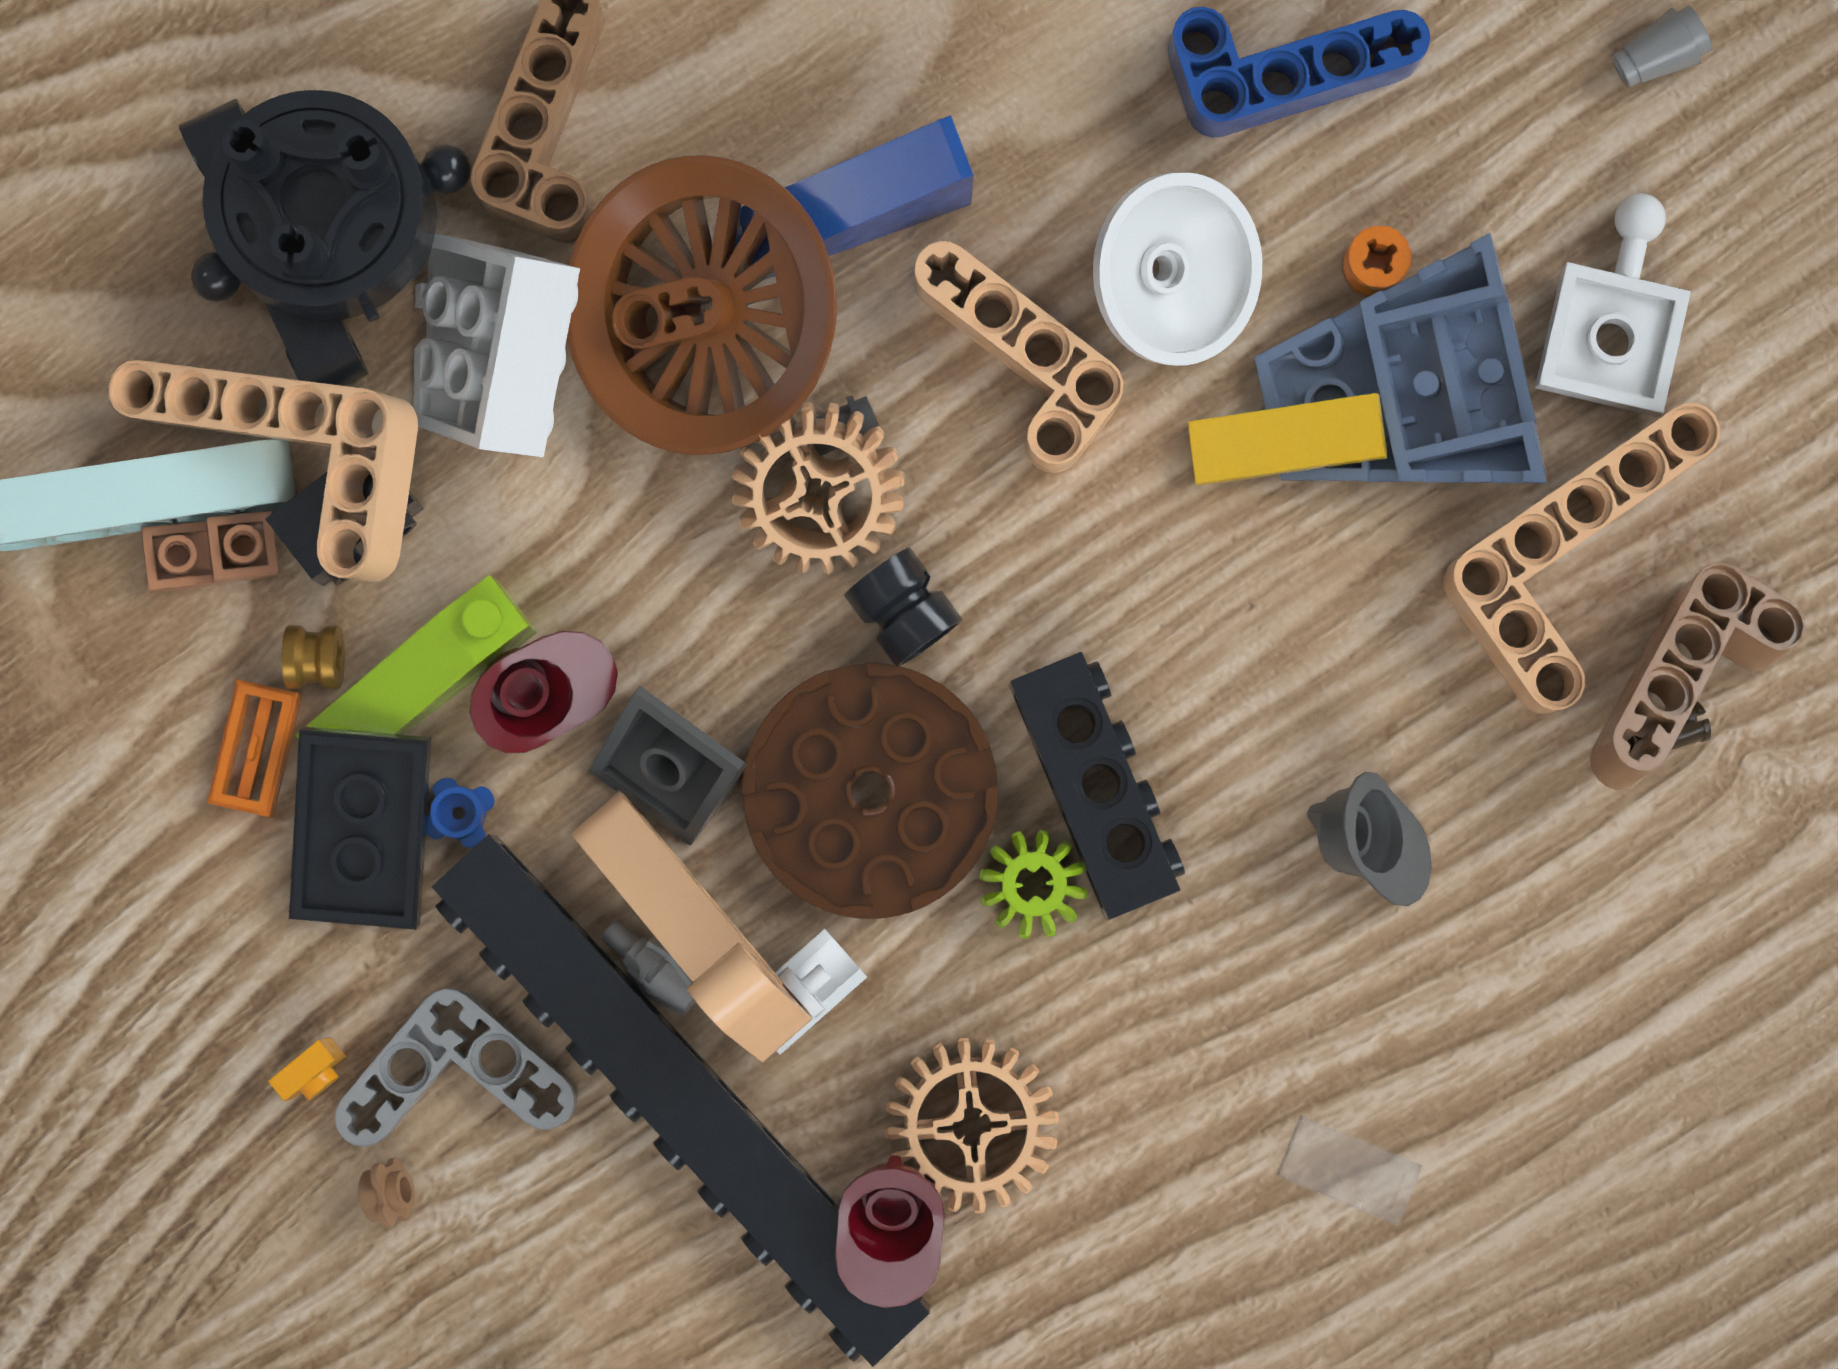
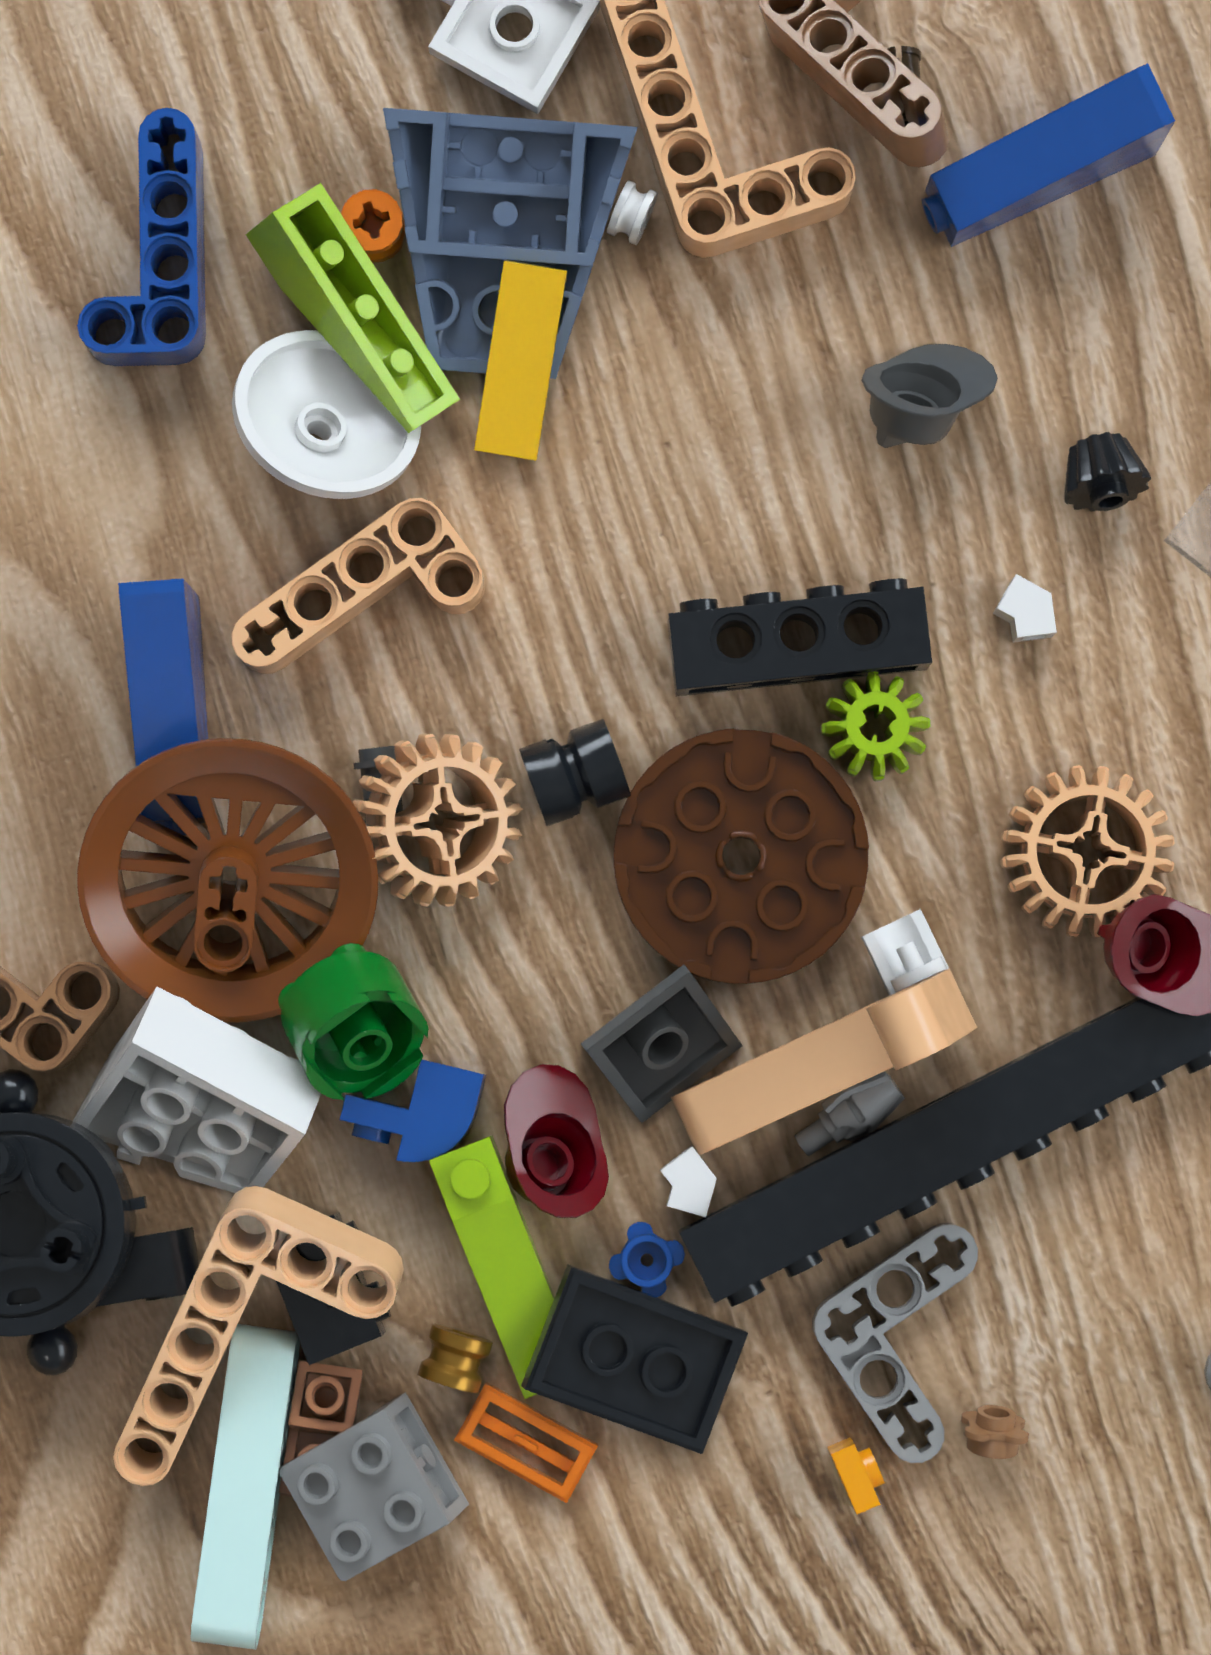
camera: 70 degrees left, 0 degrees up
none -> lime slope [245,183,460,433]
none -> green brick [278,943,429,1100]
none -> light grey bracket [279,1392,469,1581]
none -> blue brick [340,1060,486,1162]
none -> white bush [607,180,658,245]
none -> white piece [660,1145,717,1217]
none -> blue slope [922,63,1175,247]
none -> white piece [993,574,1057,643]
none -> black piece [1064,432,1151,511]

